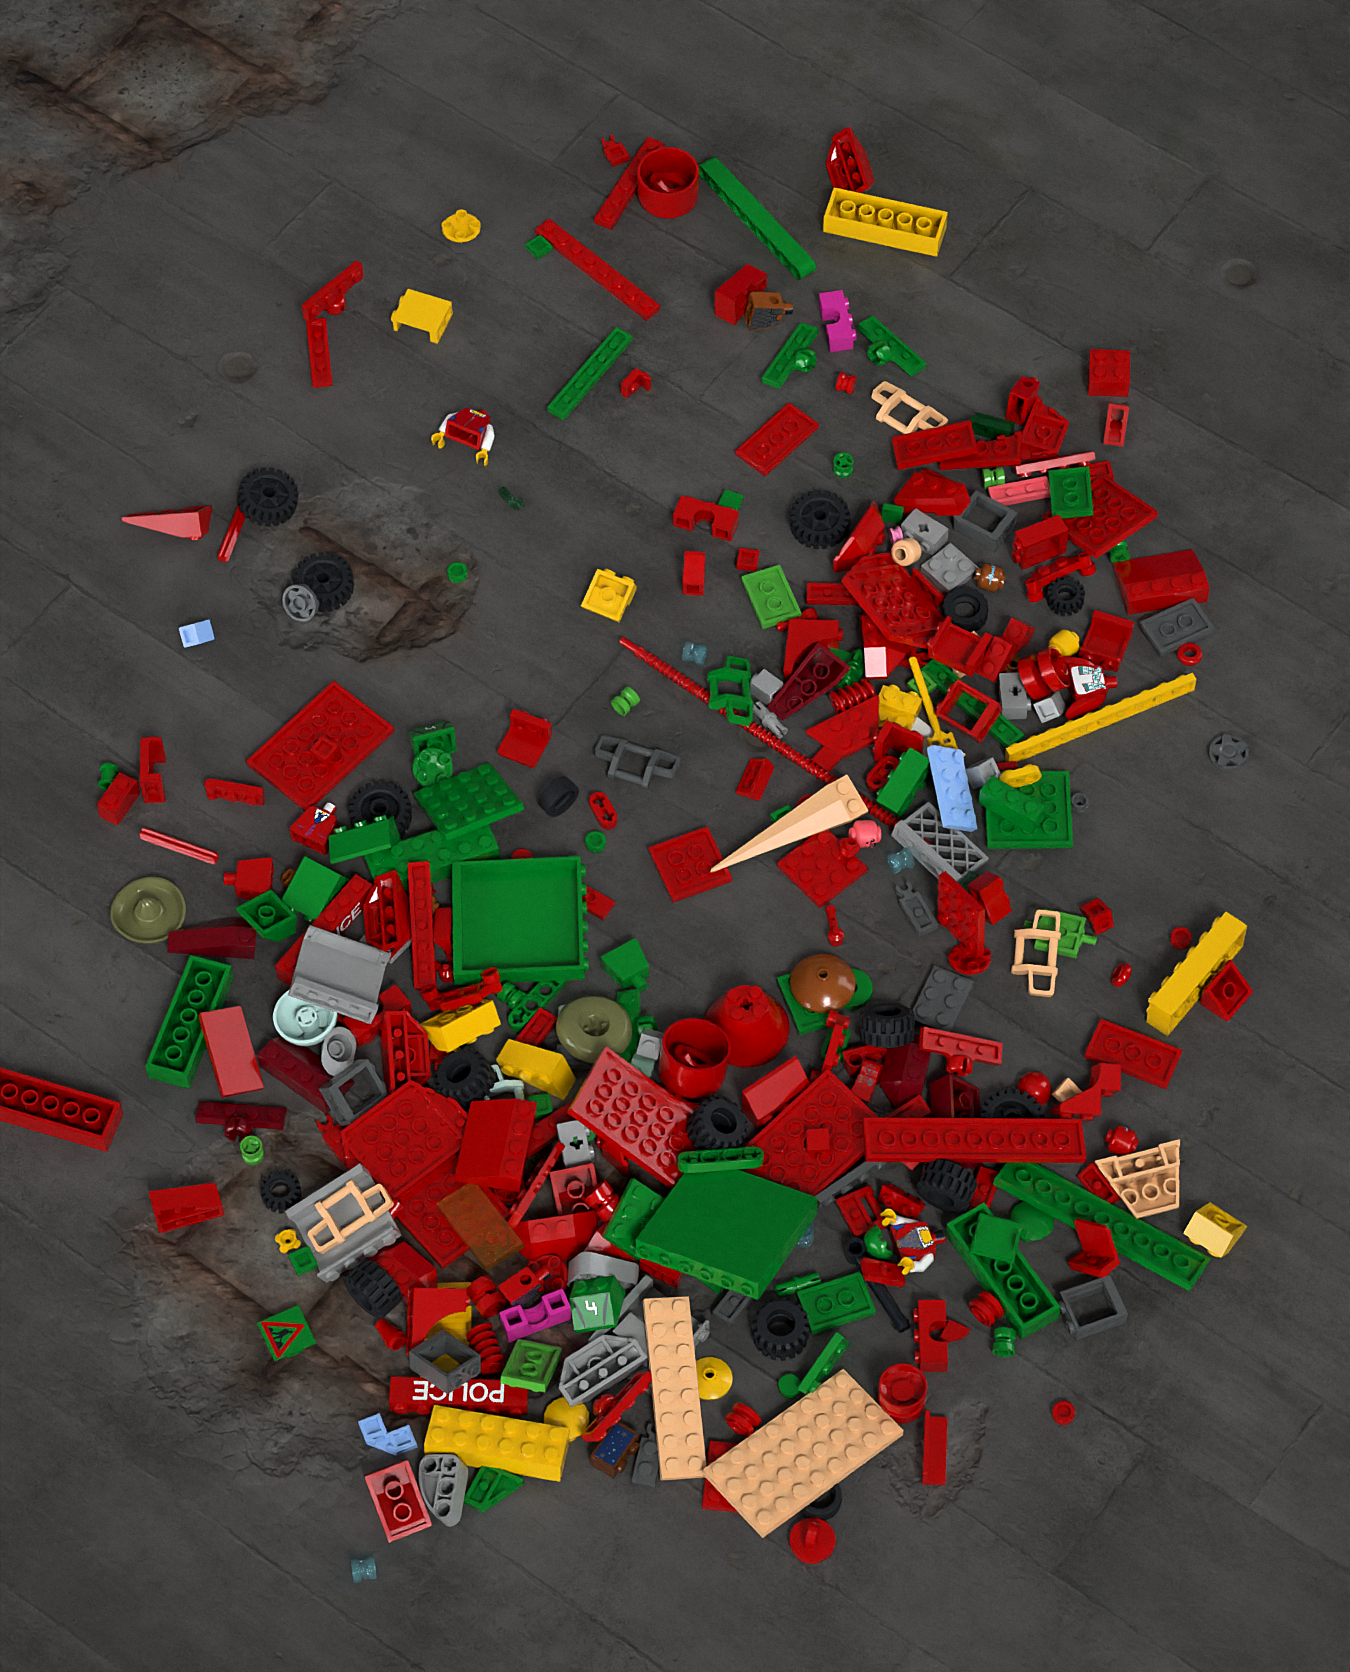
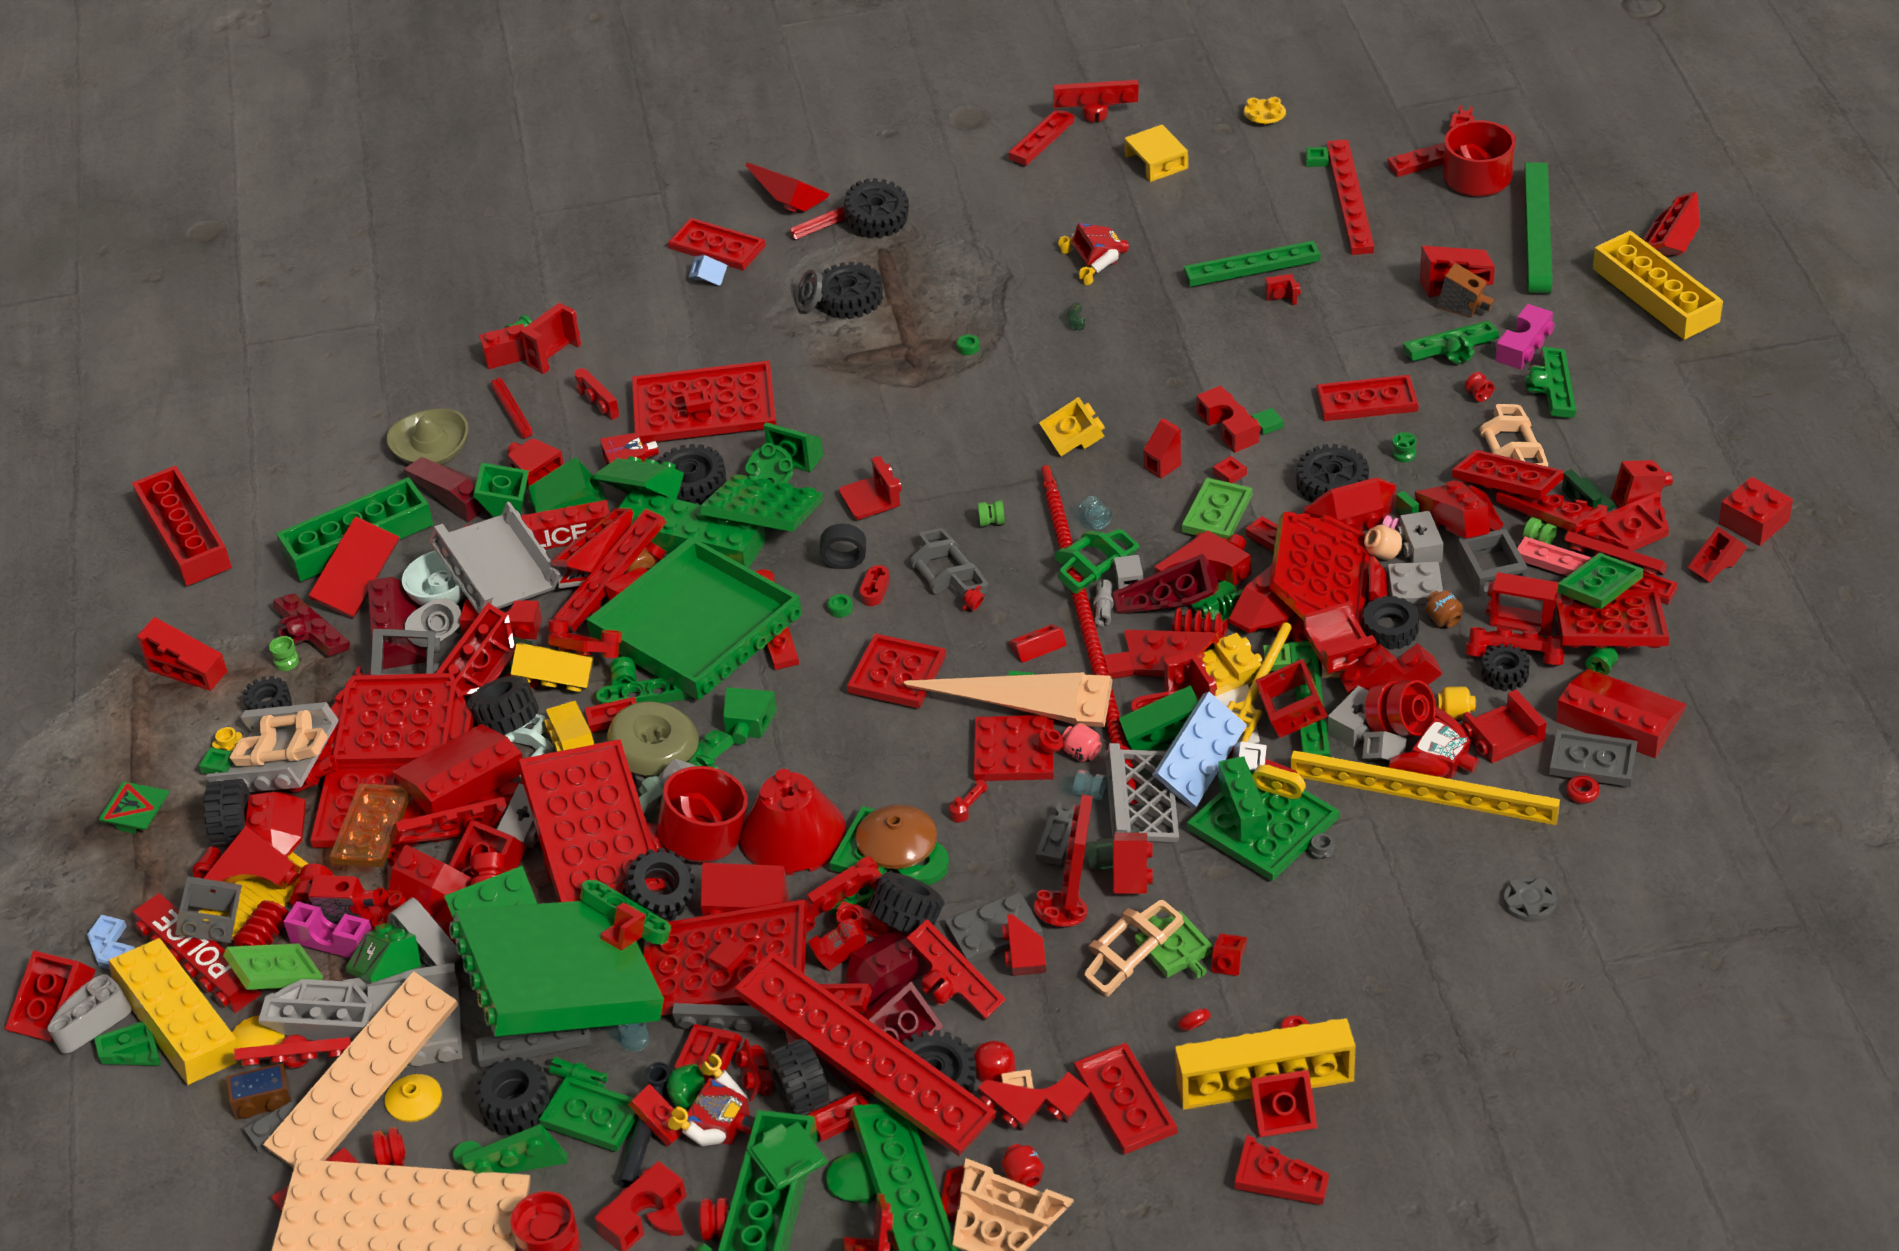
camera: 45 degrees right, 15 degrees down
none -> red panel [601,903,645,951]
none -> red tile [668,218,766,271]
none -> red plate [962,585,985,611]
none -> red slope [1002,914,1046,976]
none -> red wing [1235,1134,1329,1205]

